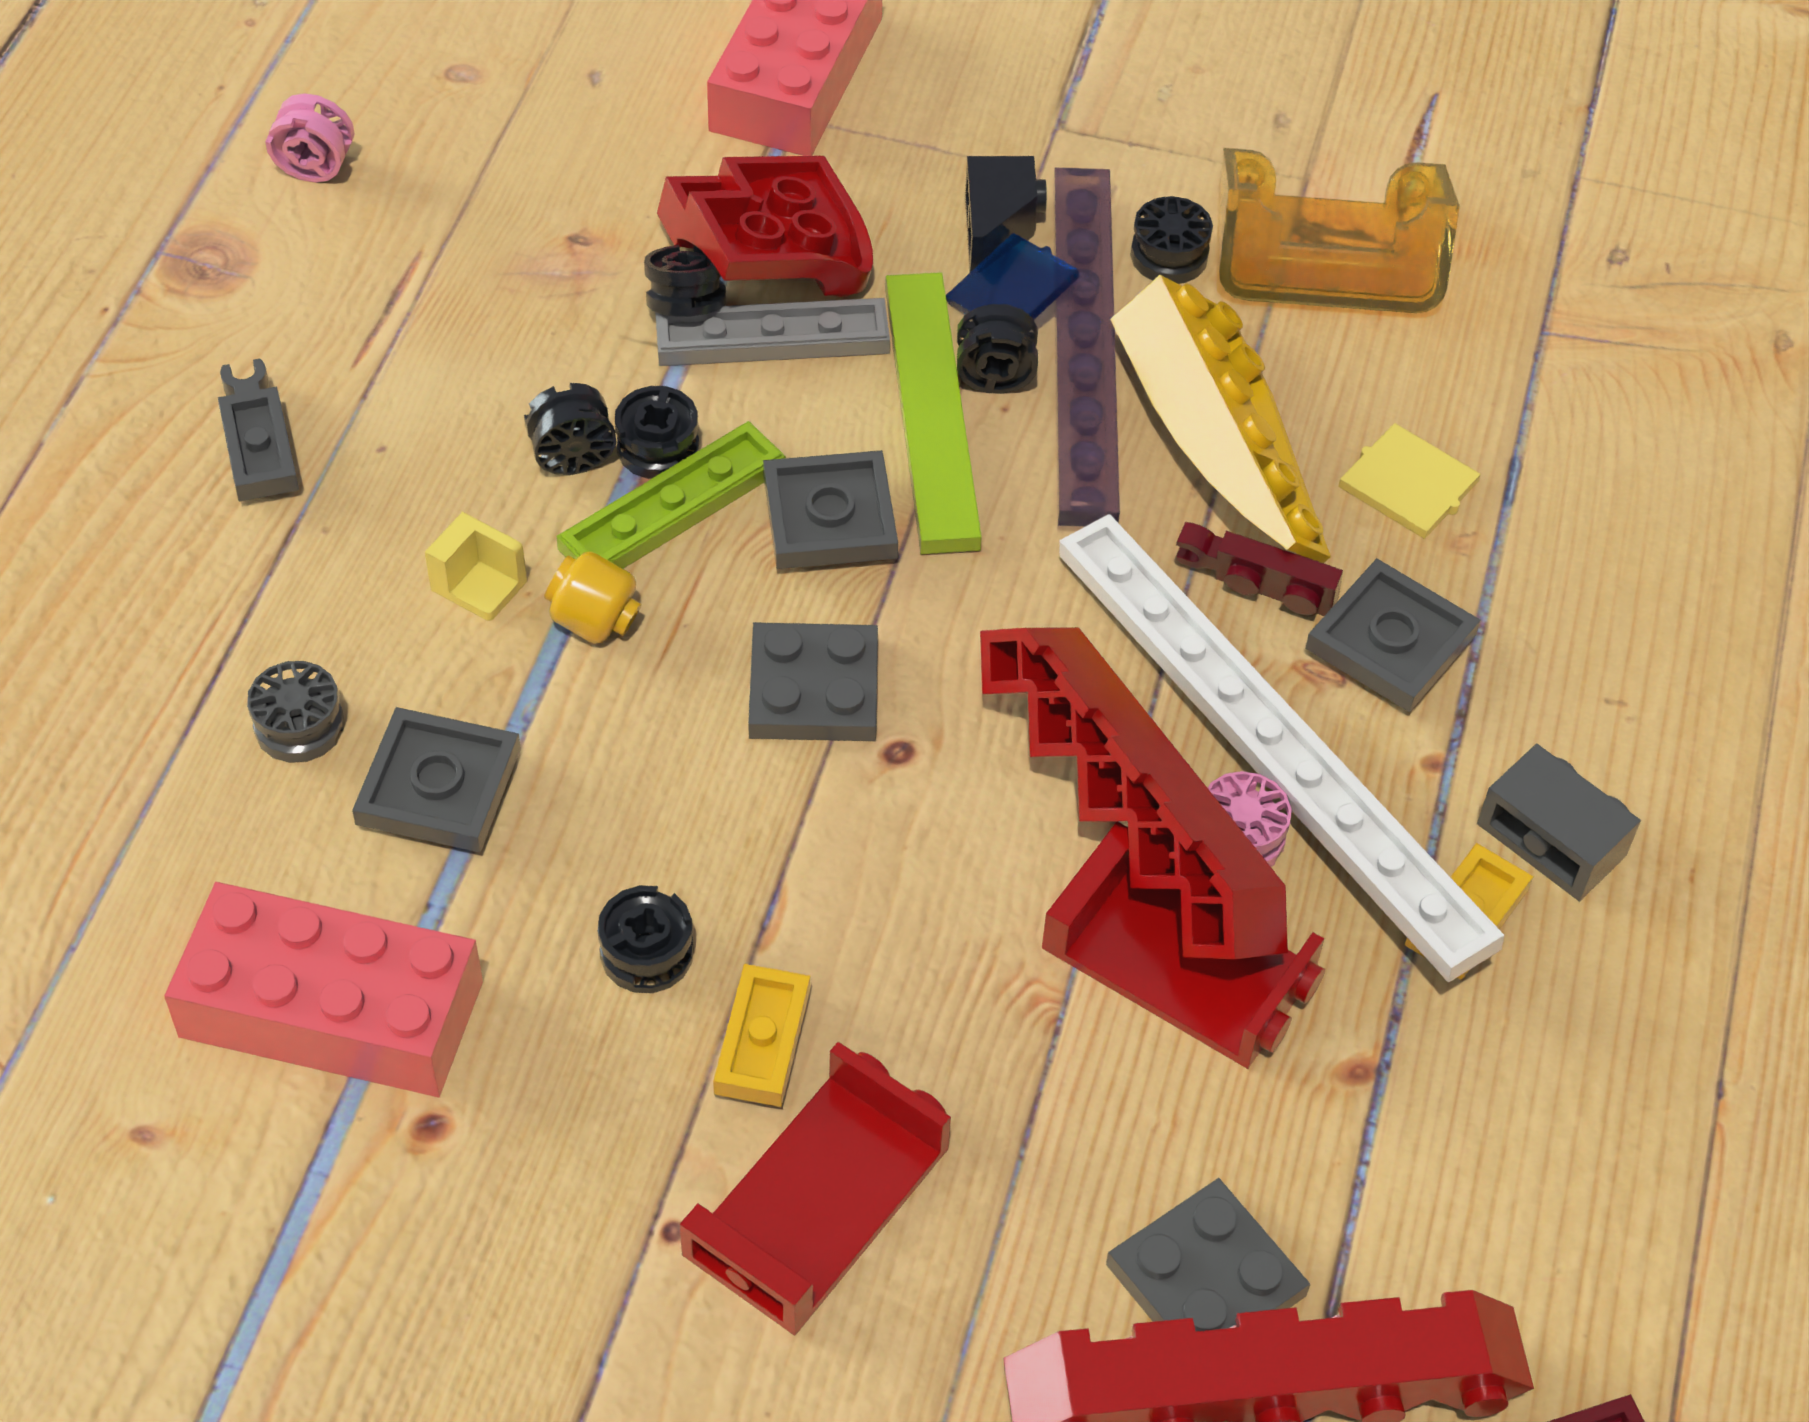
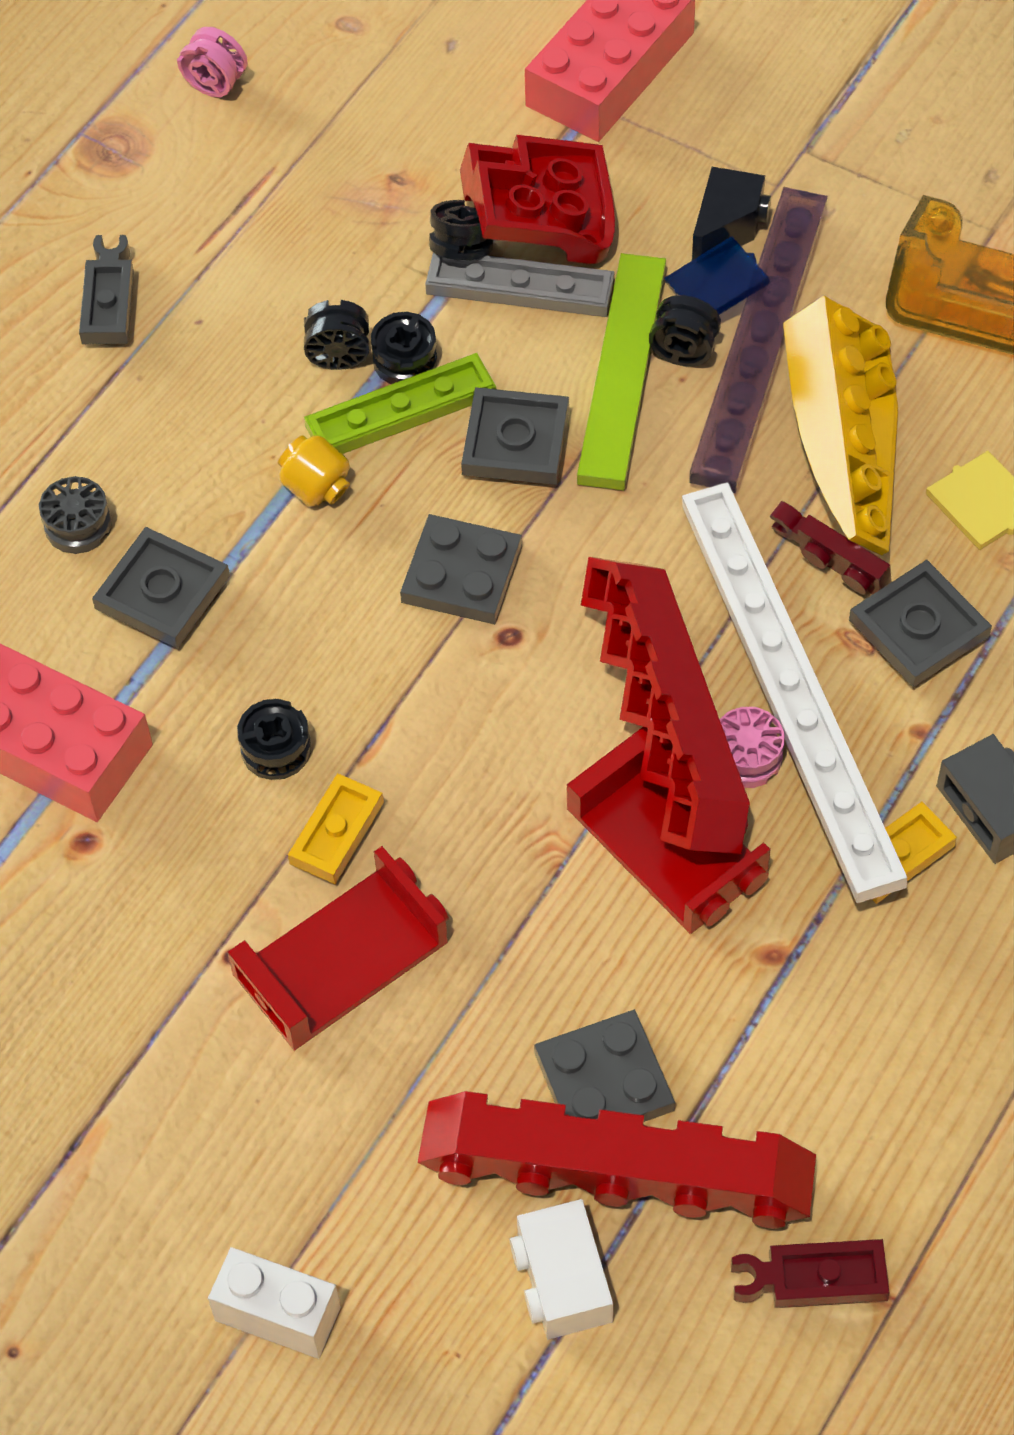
camera: 20 degrees right, 5 degrees up
light yellow panel [425,512,527,621] -> none
black wheel [1130,196,1213,284] -> none

